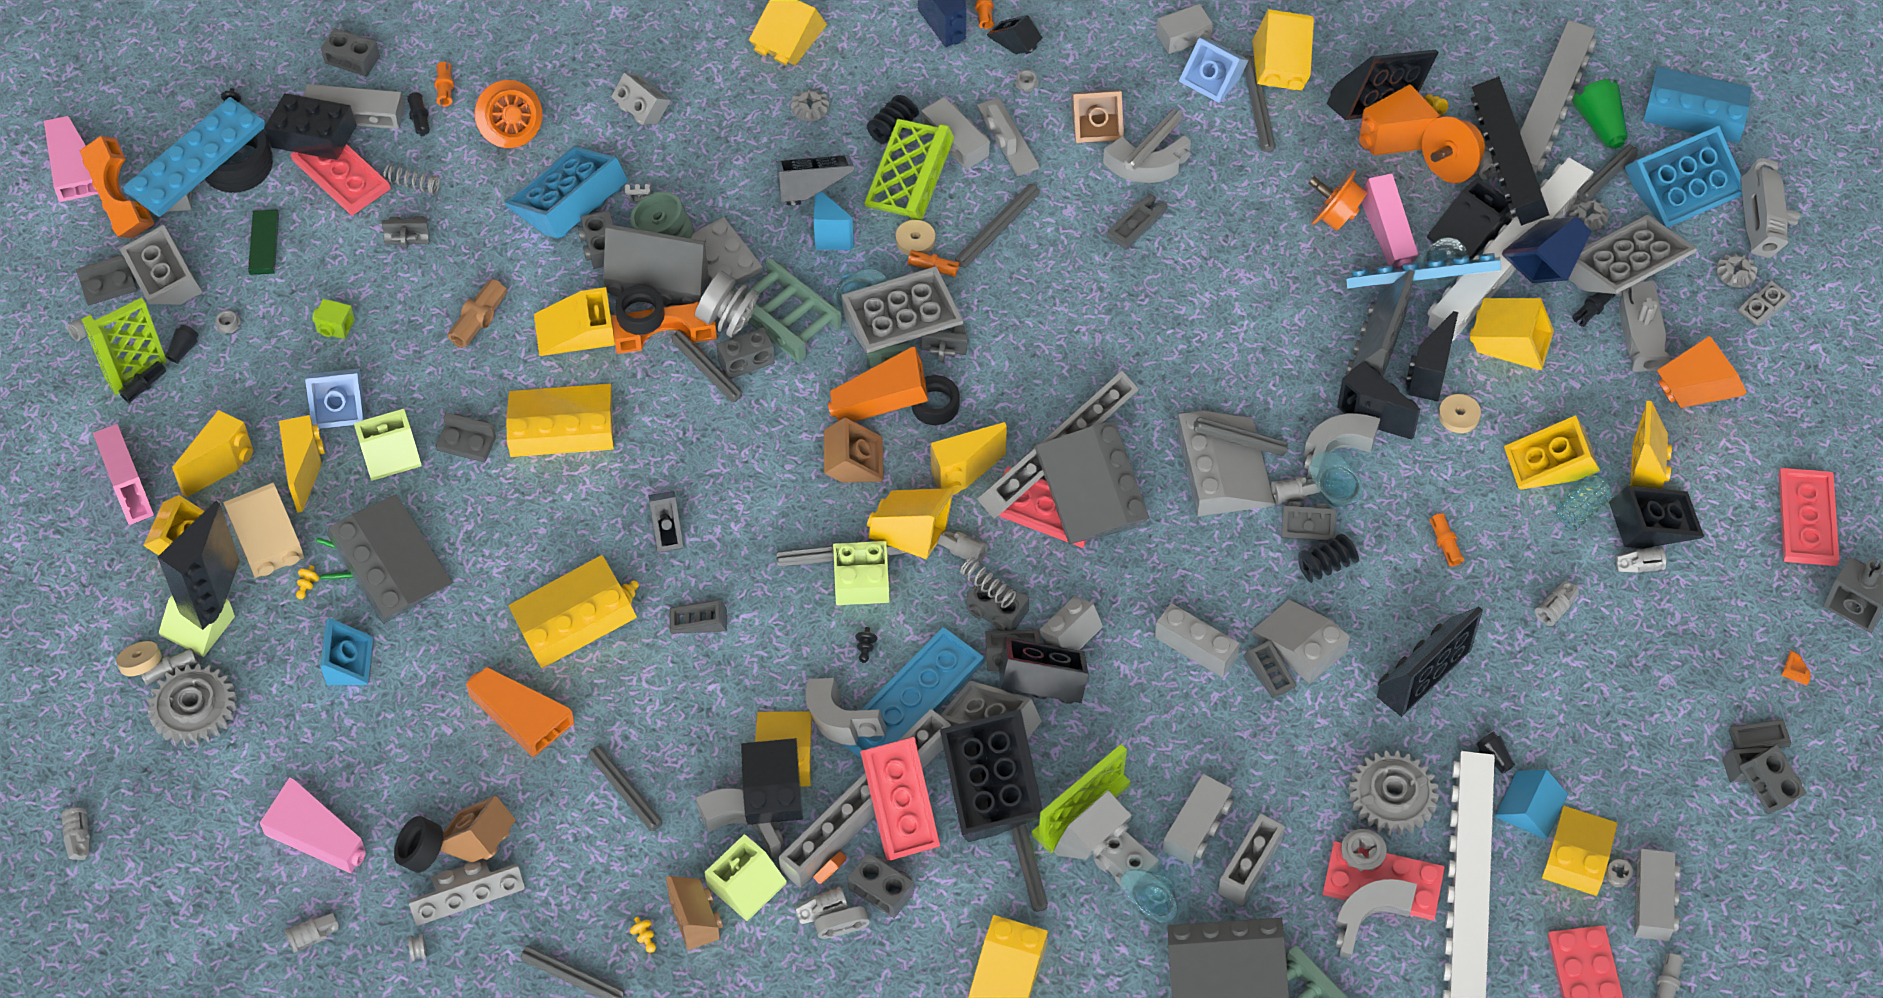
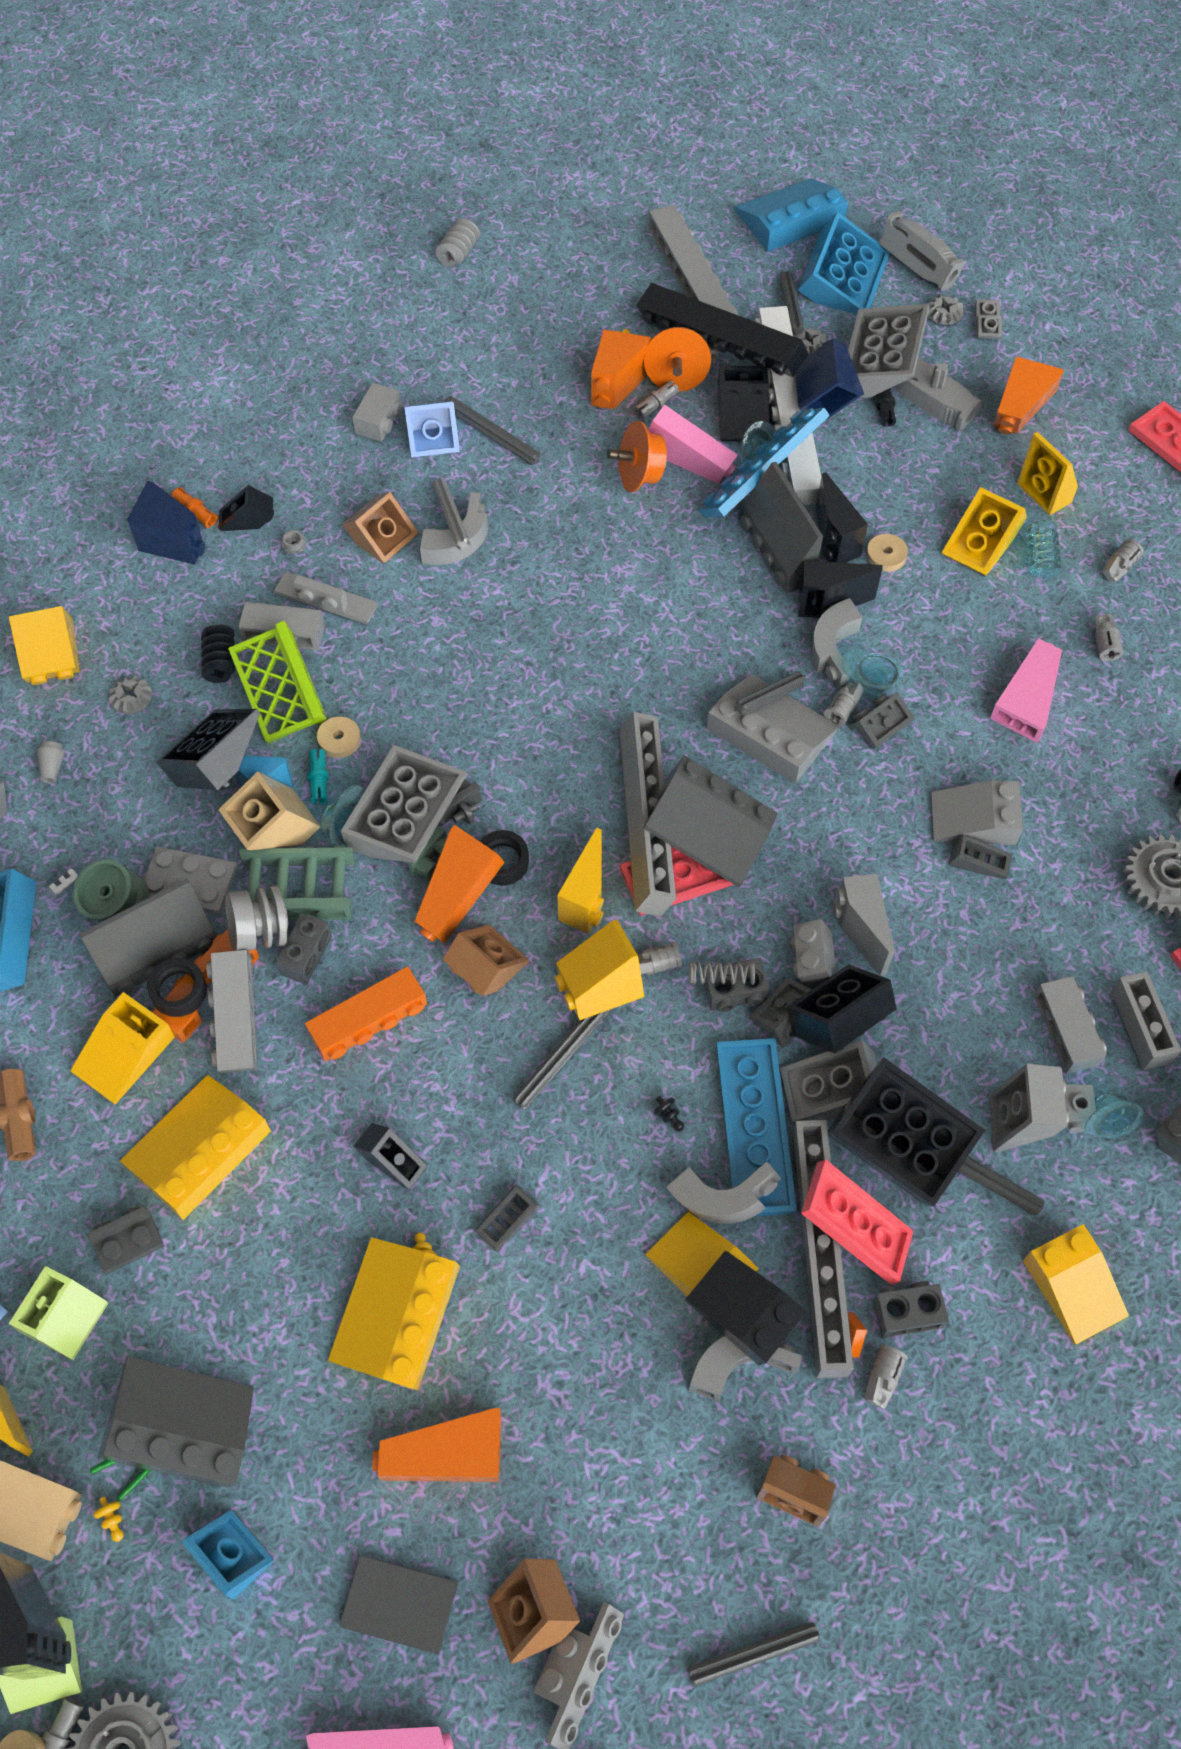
camera: 45 degrees left, 5 degrees up
black tyre [394,816,443,873] -> none
dark grey brick [578,210,614,269] -> none
dark grey axle [589,746,662,831] -> none
yellow hair [630,916,656,953] -> none
dark grey axle [671,330,742,402] -> none
yellowish green slope [705,834,787,921] -> none
light grey beam [814,906,870,939] -> none
yellowish green slope [833,541,889,605] -> none
orange pin [907,249,960,278] -> none
dark grey axle [955,184,1040,268] -> none
lime fence [1031,744,1131,854] -> none
dark grey hinge [1107,193,1168,250] -> none
light grey brick [1155,603,1240,678] -> none
yellow slope [1252,9,1314,90] -> none
black piece [1298,534,1359,583] -> none
black slope [1326,49,1439,120] -> none
black slope [1377,606,1483,717] -> none
orange pin [1429,513,1465,567] -> none
yellow slope [1470,298,1554,370] -> none
green cone [1572,79,1628,149] -> none
black slope [1609,486,1704,549] -> none
none -> light grey cone [37,741,65,783]
none -> light grey brick [207,950,258,1074]
none -> tan slope [218,771,321,850]
none -> orange brick [305,966,427,1062]
none -> teal pin [307,749,329,805]
none -> dark grey tile [339,1556,458,1655]
none -> light grey pin [634,380,679,420]
none -> light grey slope [833,874,895,976]
none -> bright pink slope [990,638,1062,743]

